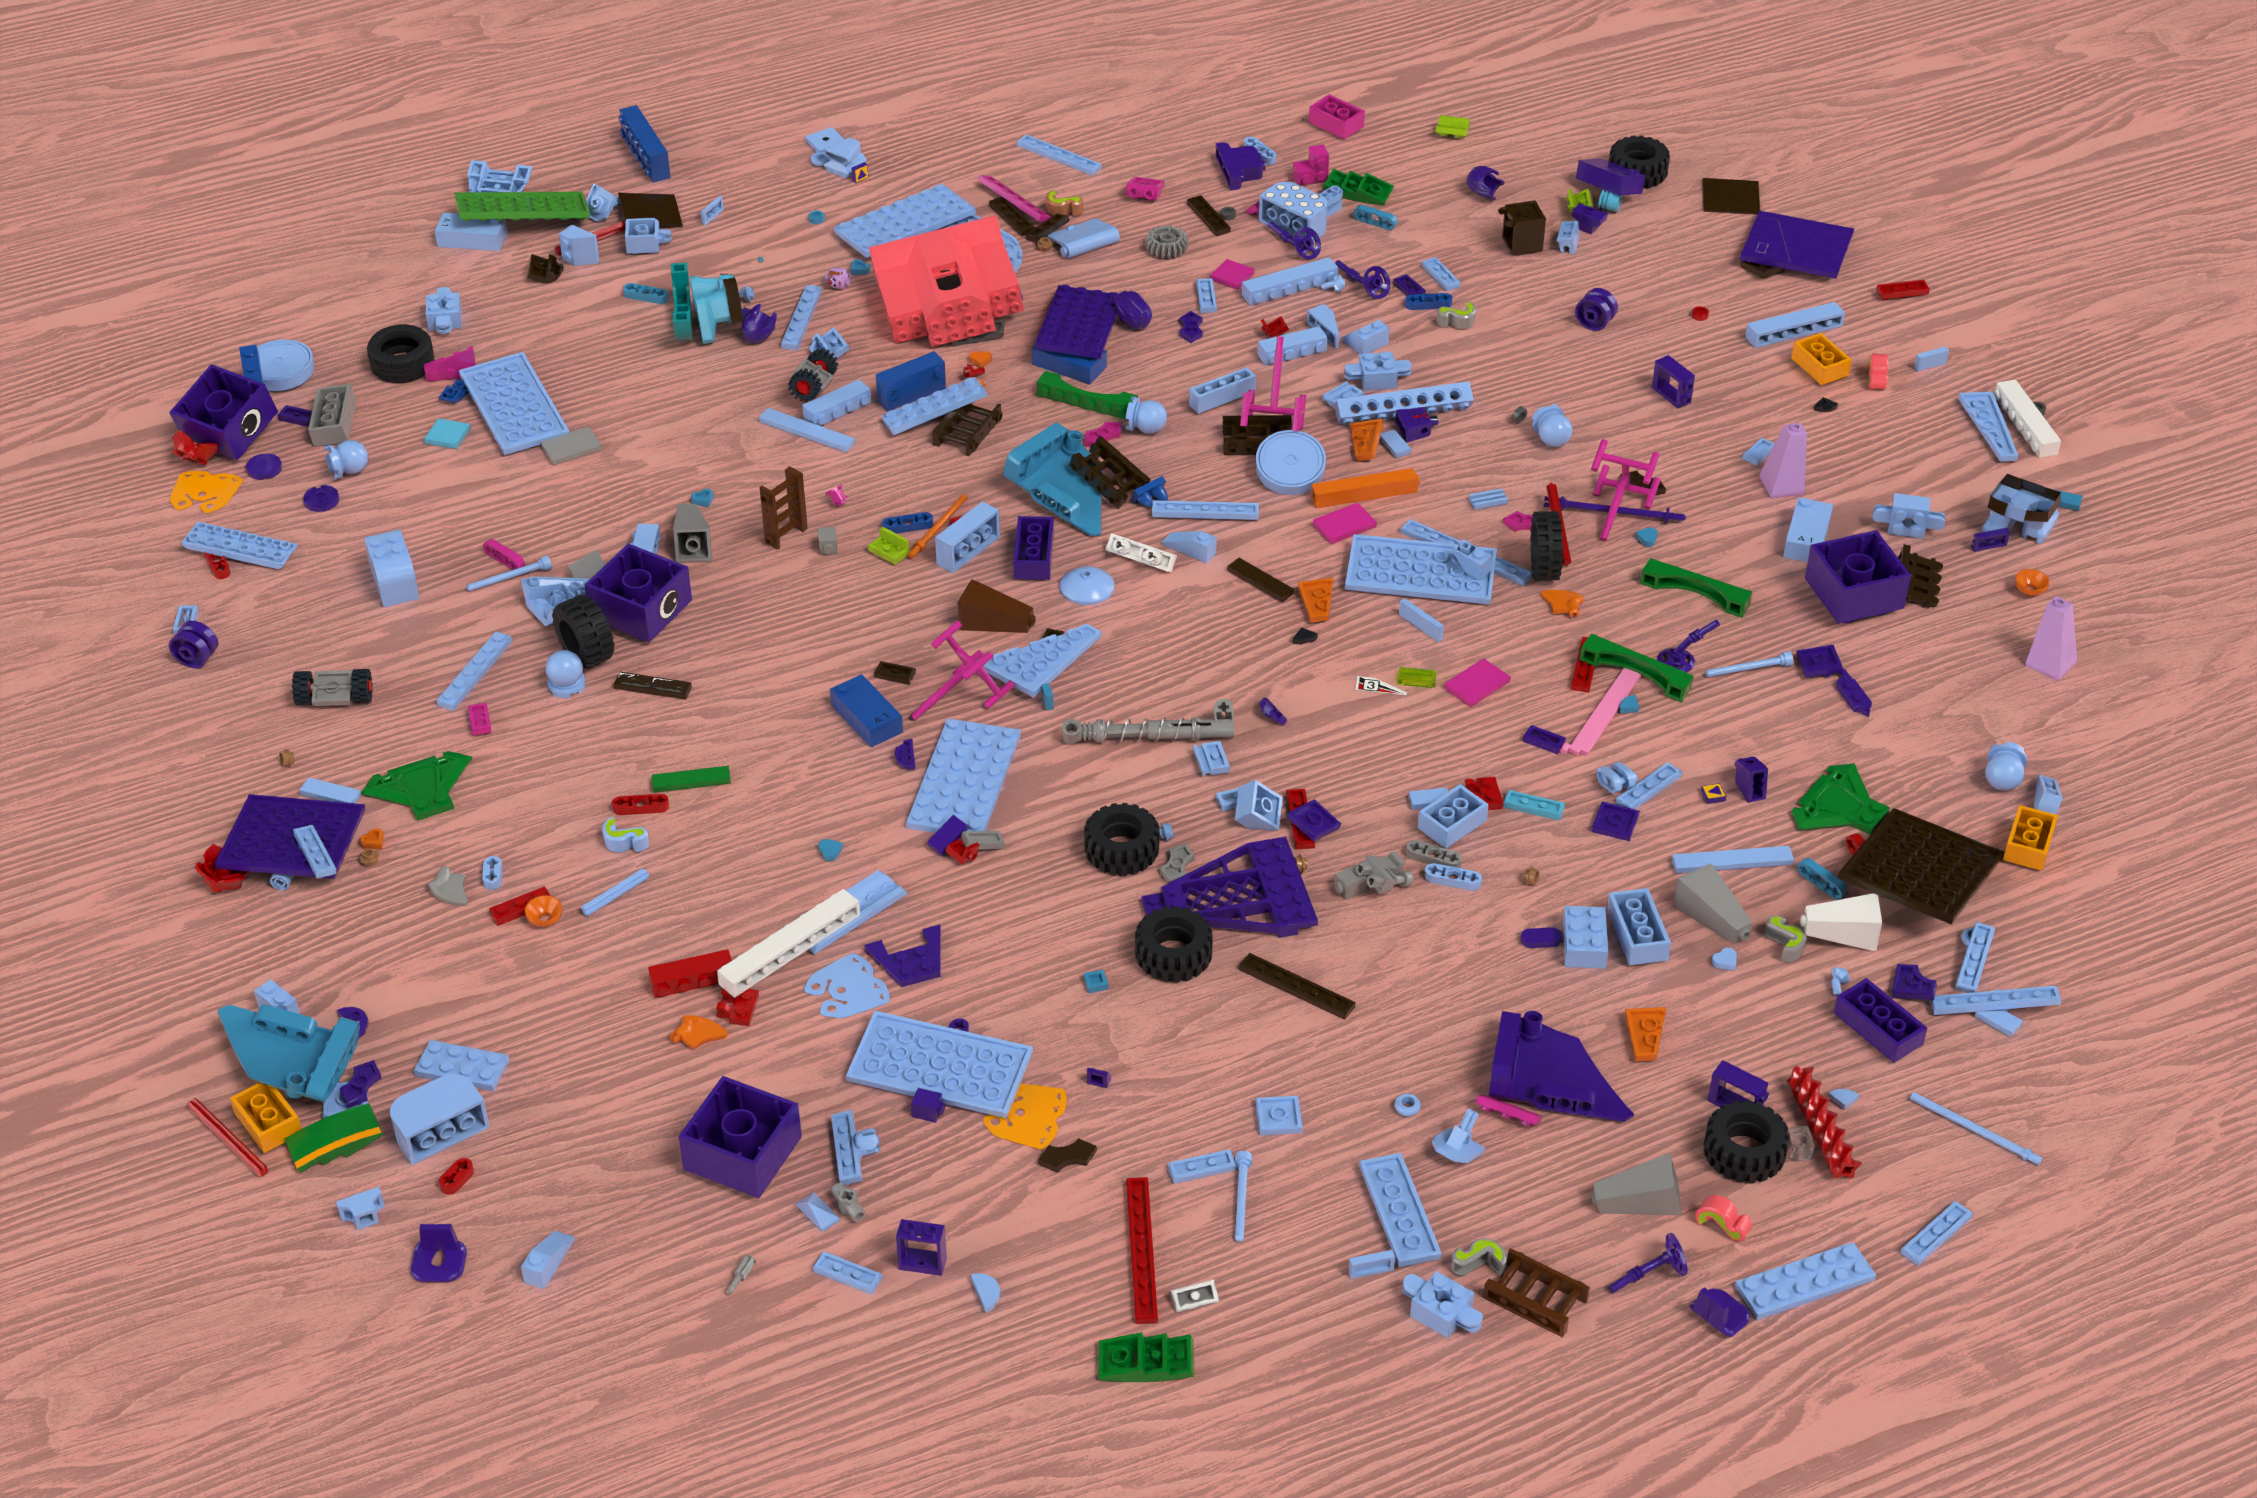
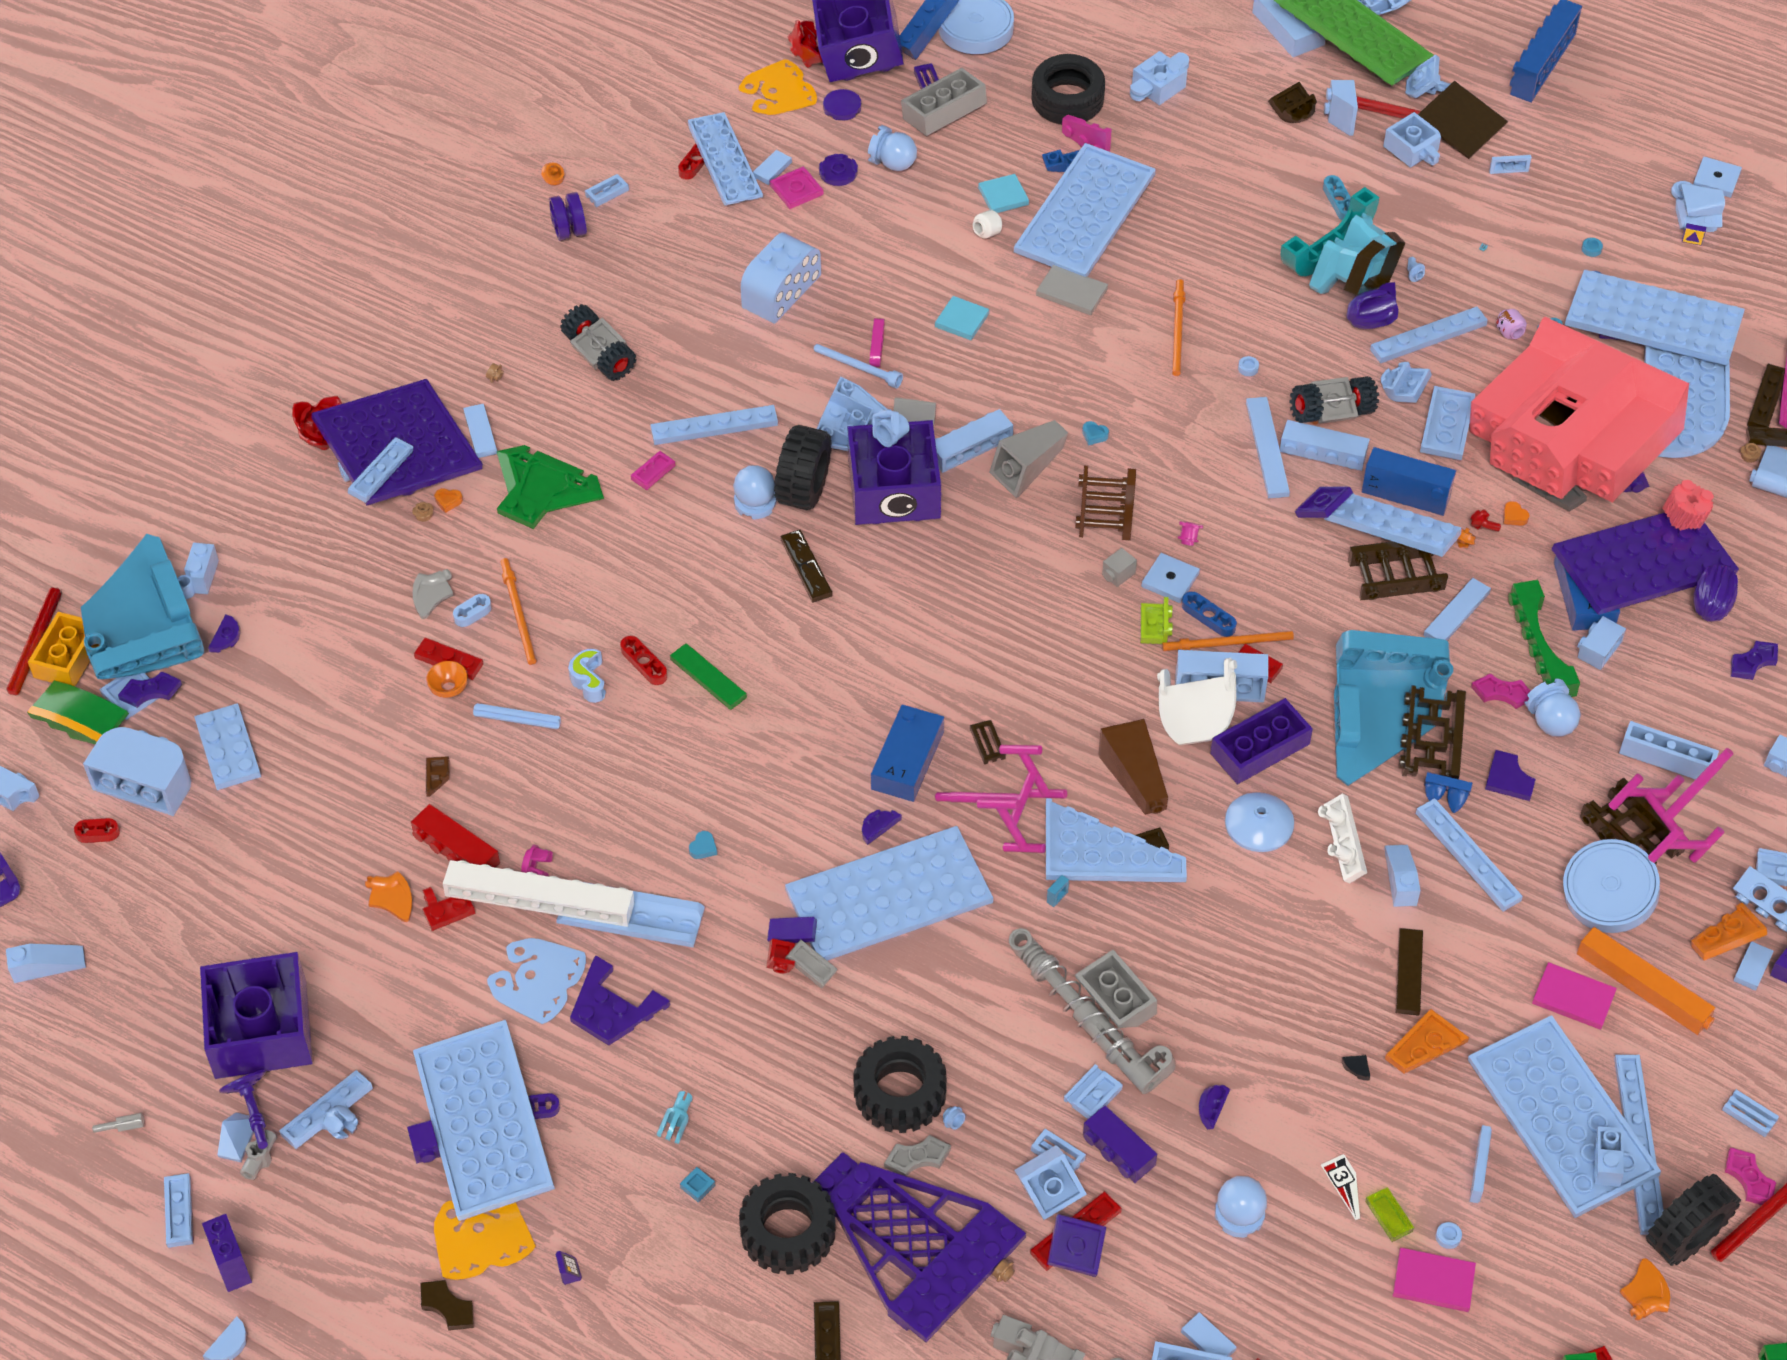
camera: 55 degrees right, 10 degrees up
none -> dark purple dish [219,1069,268,1149]
none -> reddish brown tile [426,756,450,797]
none -> orange bar [500,558,536,665]
none -> dark pink piece [521,844,553,876]
none -> orange hat [541,162,564,185]
none -> medium azure arm [657,1091,693,1144]
none -> light blue tile [753,150,792,185]
none -> dark pink tile [770,166,824,209]
none -> light blue piece [873,409,909,447]
none -> medium azure tile [935,296,989,341]
none -> white head [973,210,1002,239]
none -> light grey slope [1075,950,1157,1028]
none -> dark purple brick [1083,1105,1157,1183]
none -> light blue tile [1141,553,1200,603]
none -> white piece [1157,658,1237,746]
none -> orange bar [1172,279,1186,376]
none -> light blue tile [1215,1176,1267,1238]
none -> light blue tile [1238,356,1259,376]
none -> dark purple tile [1295,487,1353,518]
none -> light blue plate [1420,386,1475,460]
none -> light blue tile [1423,578,1491,640]
none -> light blue tile [1436,1222,1462,1249]
none -> dark purple tile [1485,750,1536,801]
none -> light blue piece [1577,616,1626,670]
none -> coral brick [1662,480,1714,531]

